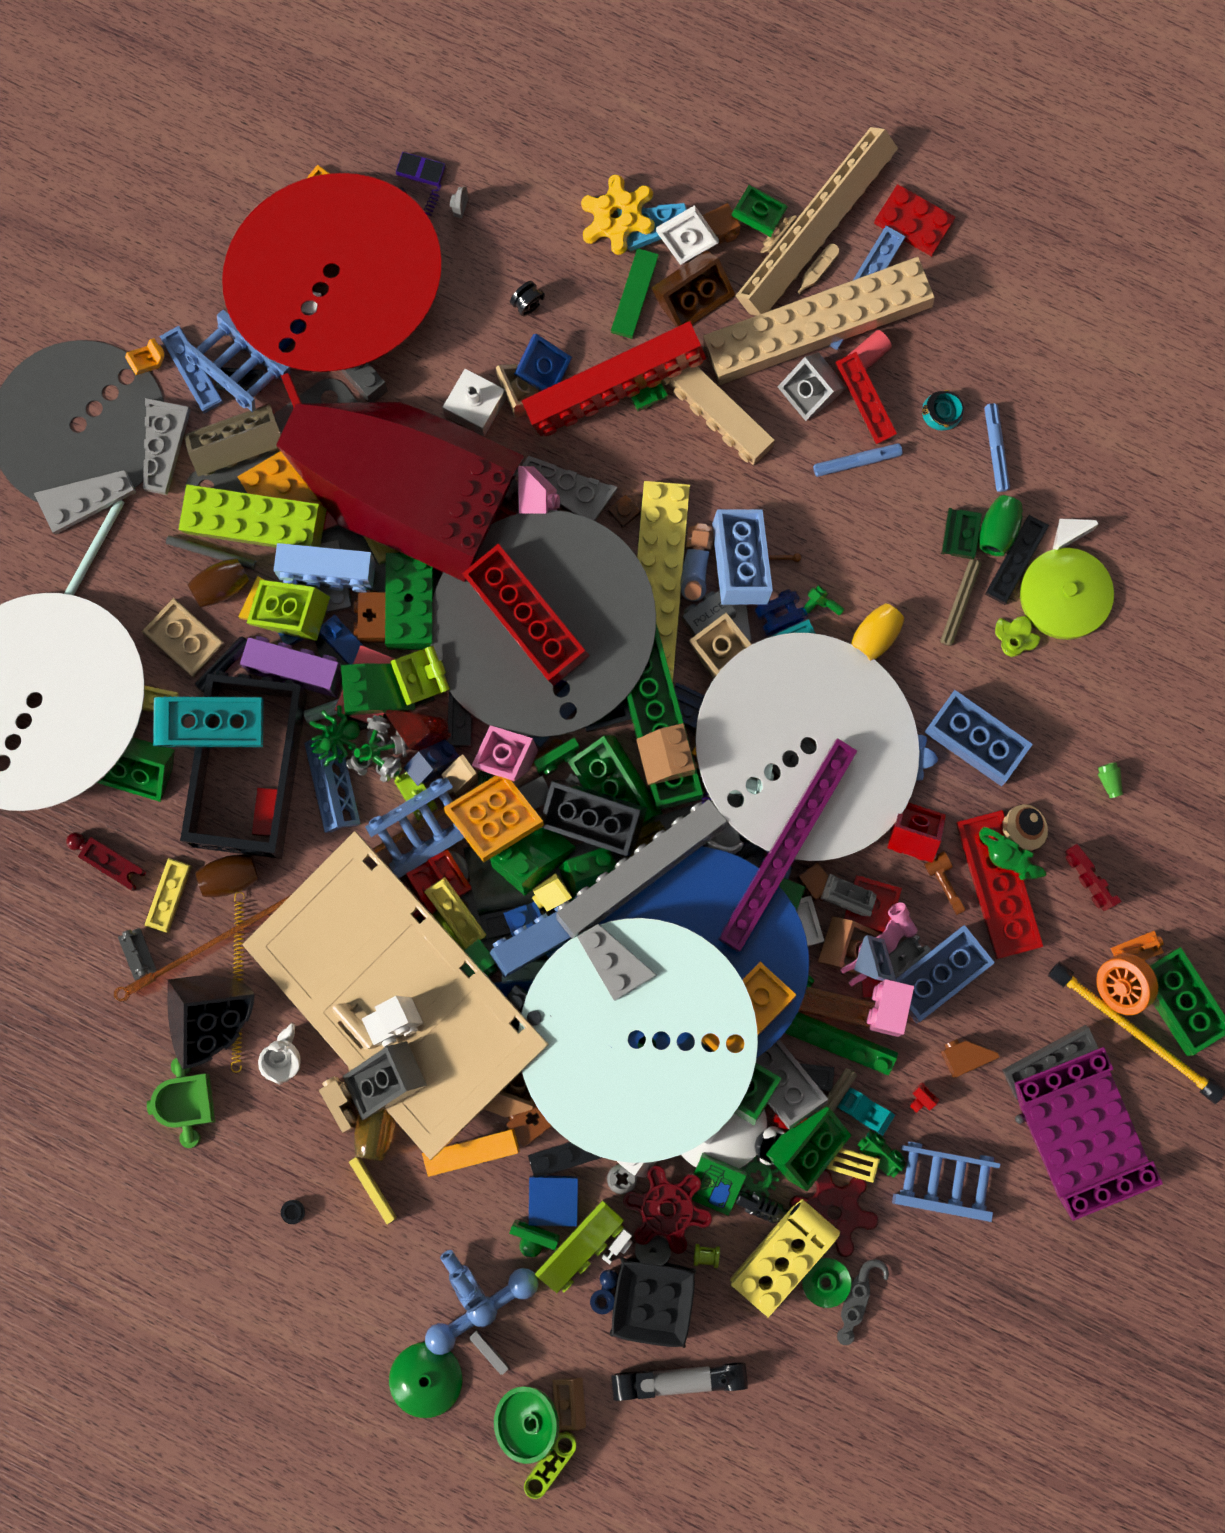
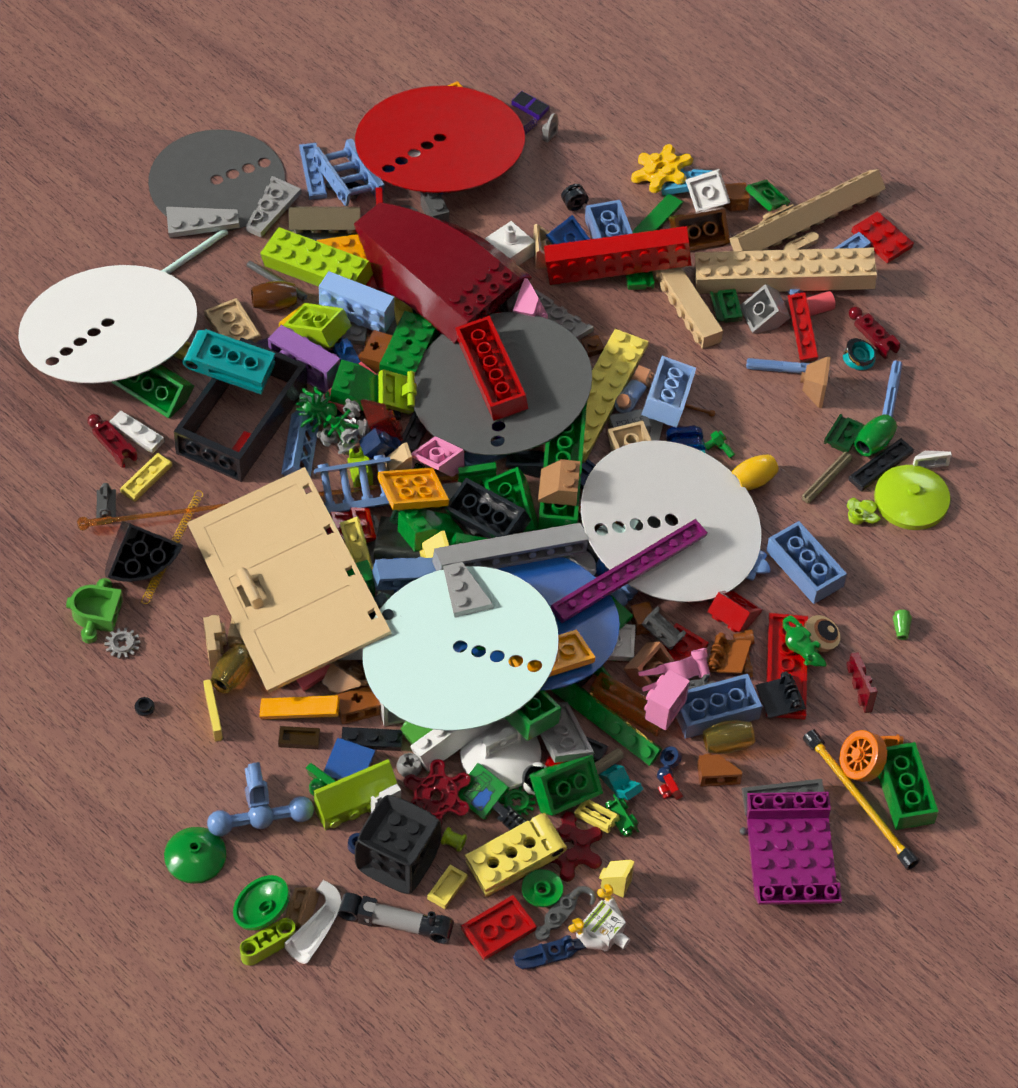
camera: 15 degrees right, 25 degrees down
light orange bracket [125,338,165,375] -> none
reddish brown piece [195,854,259,897] -> none
white hair [258,1023,301,1085] -> none
dark grey slope [343,1041,427,1120] -> none
white brick [362,996,423,1048] -> none
light grey tile [470,1329,510,1375] -> none
sand blue slope [854,935,896,982] -> none
medium blue fence [892,1141,1000,1222] -> none
none -> light grey gear [104,628,140,659]
none -> white plate [109,411,164,454]
none -> dark brown tile [278,726,320,750]
none -> white animal [285,880,341,964]
none -> light yellow tile [427,865,468,909]
none -> red plate [461,895,537,961]
none -> dark blue piece [513,935,586,970]
none -> white torso [569,884,630,951]
none -> medium blue brick [585,200,633,239]
none -> light yellow slope [599,860,635,897]
none -> dark blue plate [657,746,682,783]
none -> clear yellow piece [703,720,755,754]
none -> dark orange hinge [707,632,752,673]
none -> dark green plate [710,289,743,324]
none -> black hinge [755,671,806,718]
none -> medium nougat slope [800,357,831,408]
none -> dark red plate [848,306,900,359]

